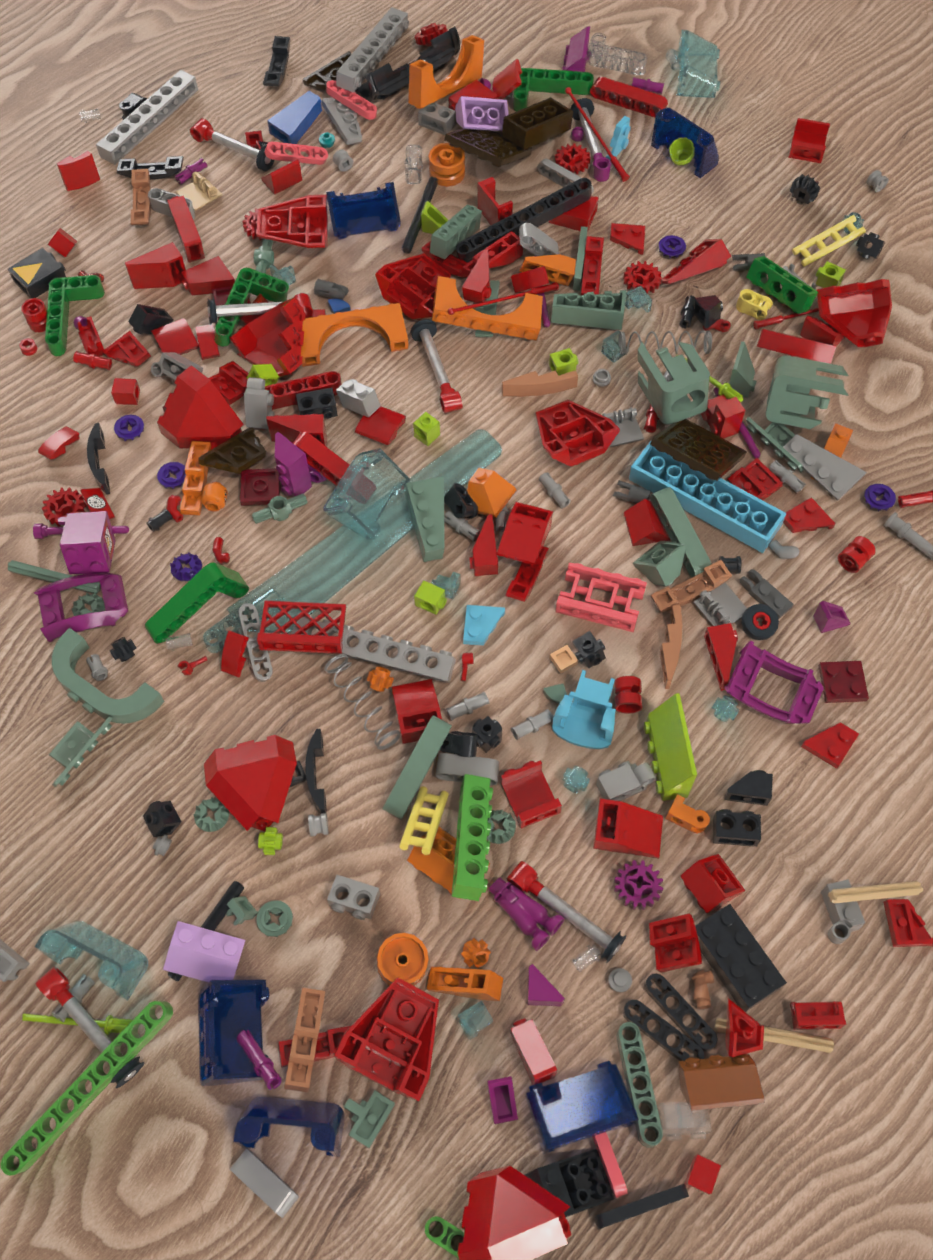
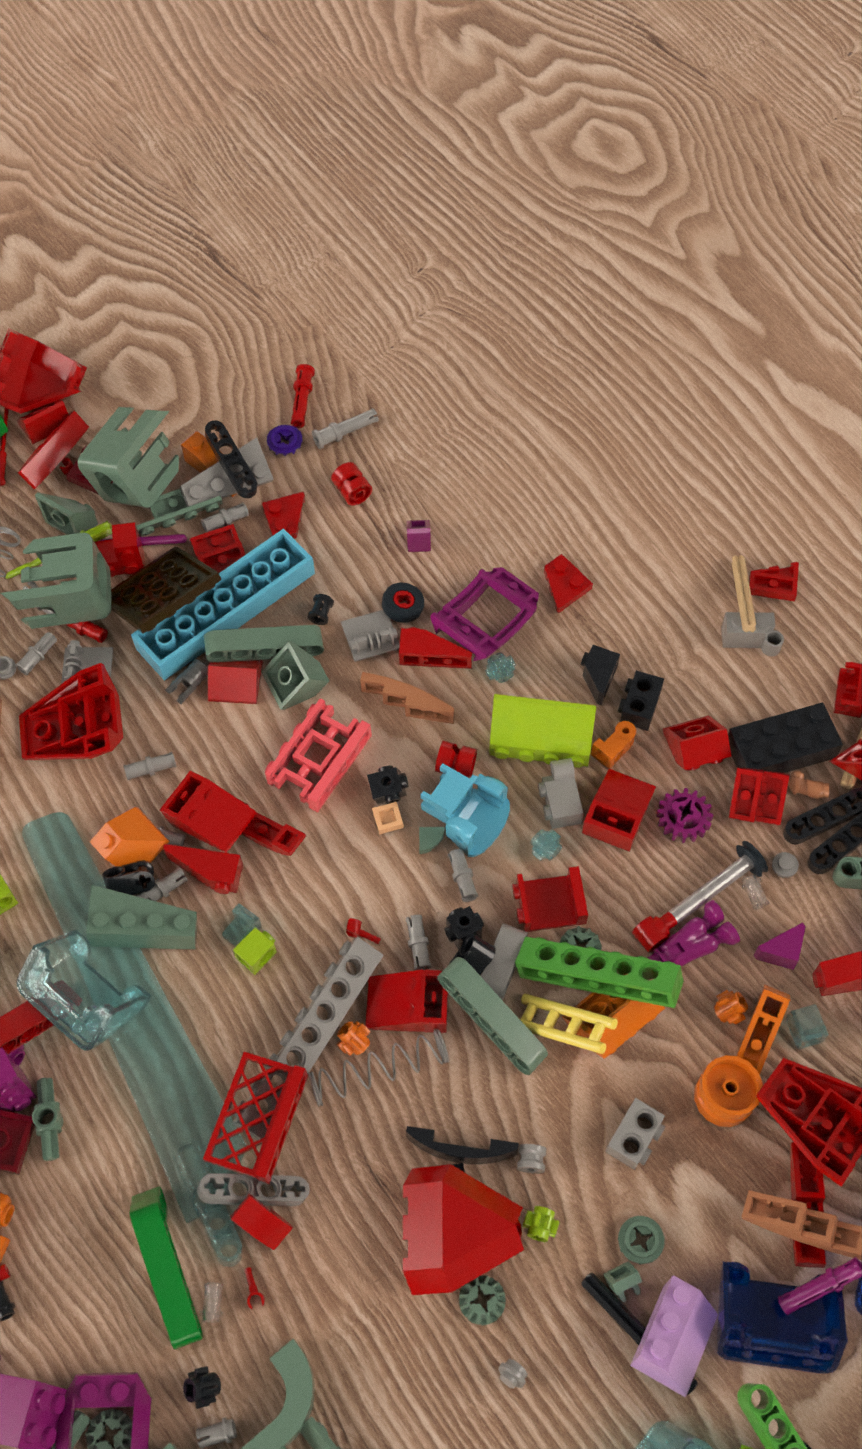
camera: 75 degrees left, 0 degrees up
black brick [143,801,182,837] -> none
dark purple gear [170,552,202,581] -> none
red arm [212,537,230,564] -> none
medium azure wing [463,605,505,646] -> none
nougat slope [651,560,732,612] -> none
dark grey hinge [739,569,794,619] -> none
light grey arm [769,540,799,559] -> none
dark red plate [818,661,869,703] -> none
none -> light grey axle [15,632,57,675]
none -> black beam [205,420,257,499]

